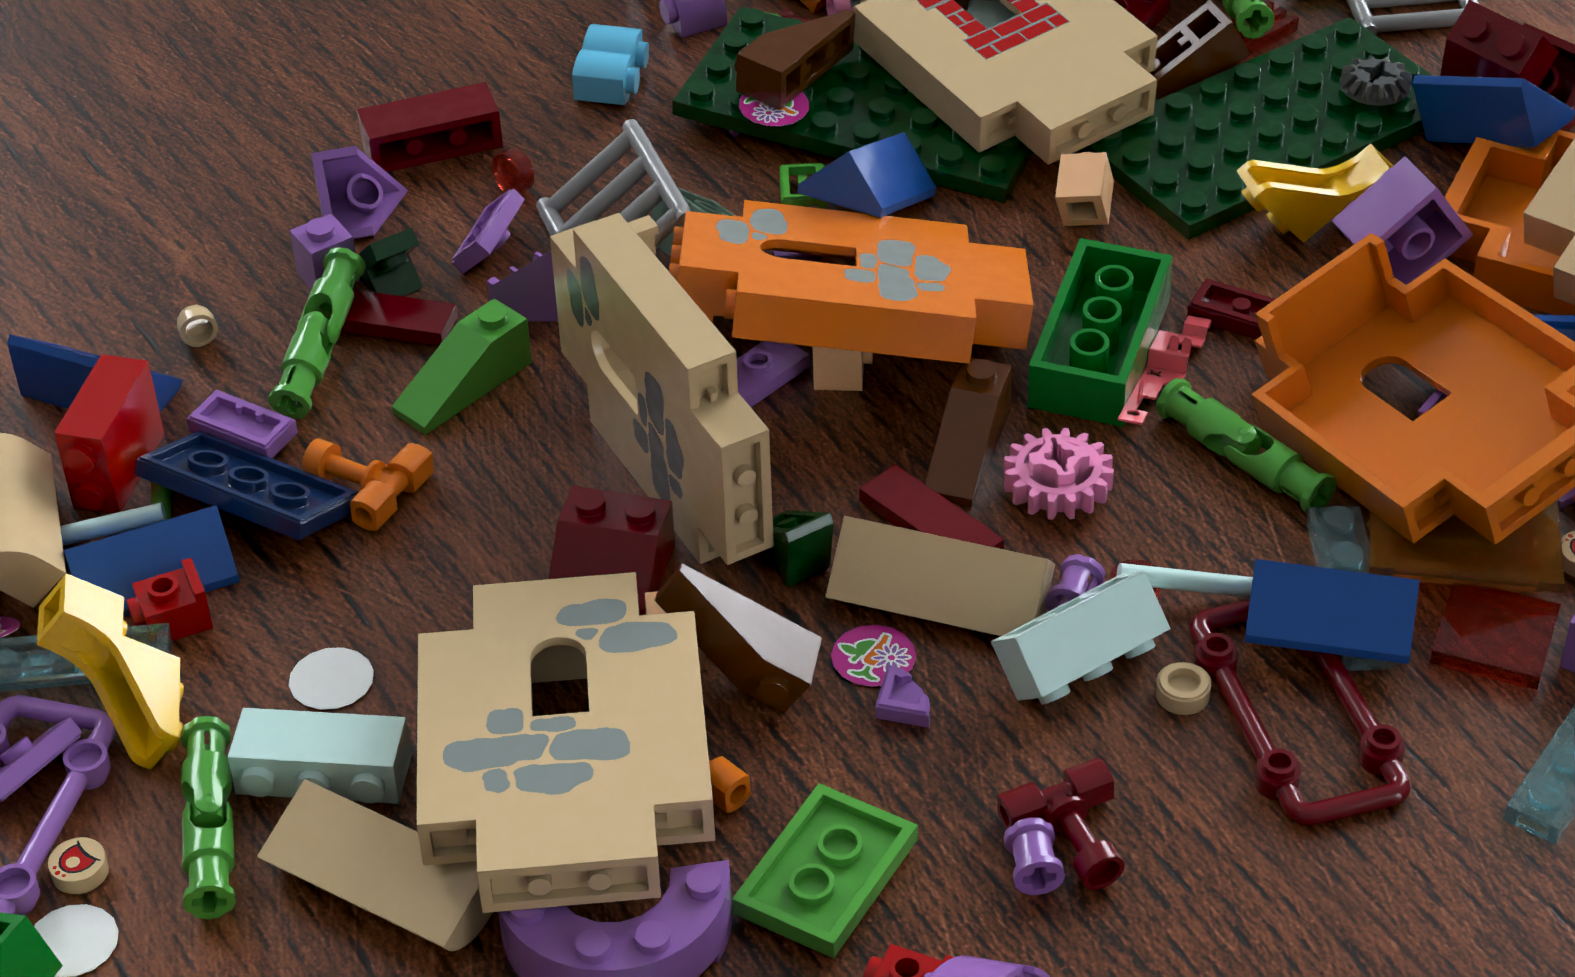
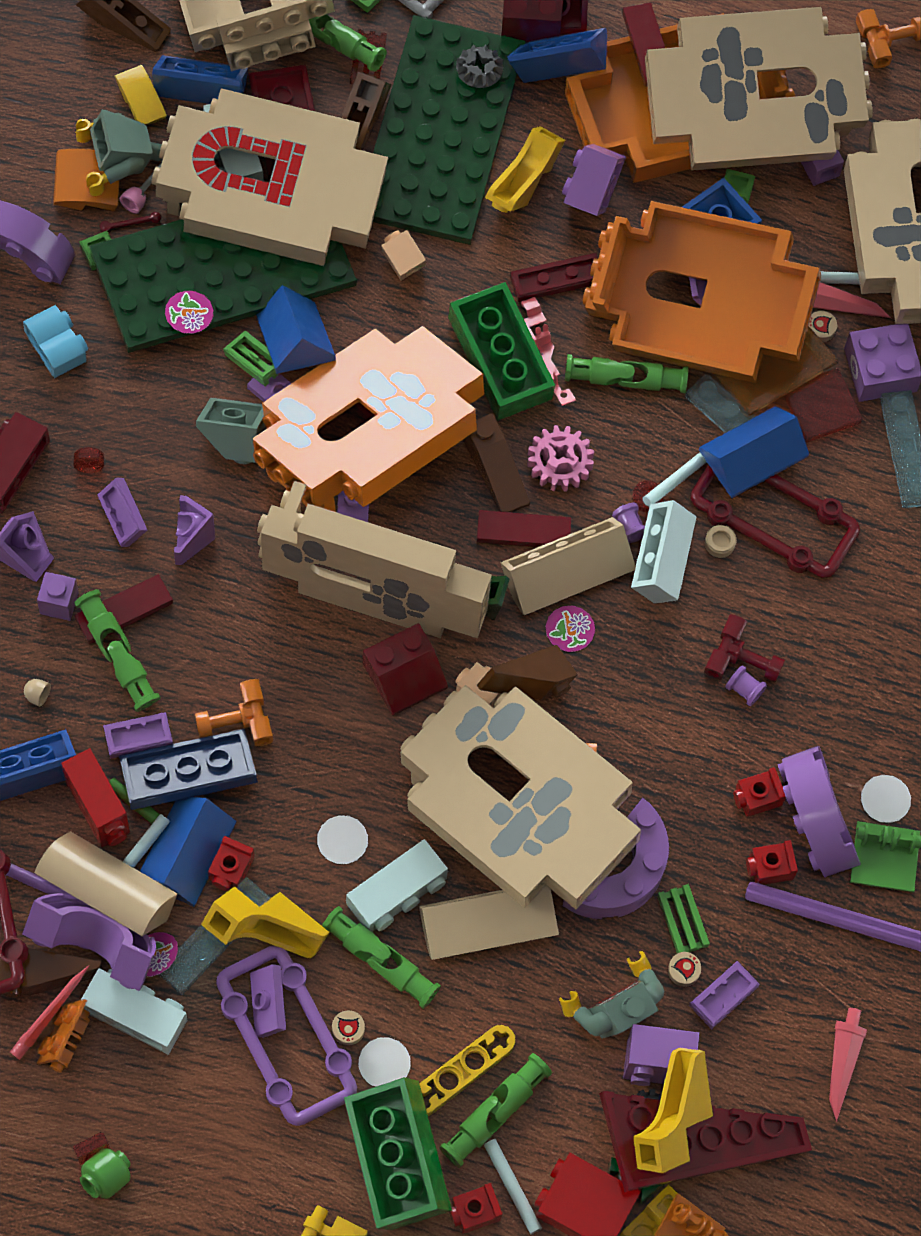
camera: 50 degrees left, 25 degrees up
dark green slope [359,228,422,296] -> none
bright green slope [392,298,532,435] -> none
light grey bar [536,119,690,247] -> none
bright green plate [732,783,918,959] -> none
reddish brown slope [734,10,856,110] -> none
medium lavender tile [875,665,930,728] -> none

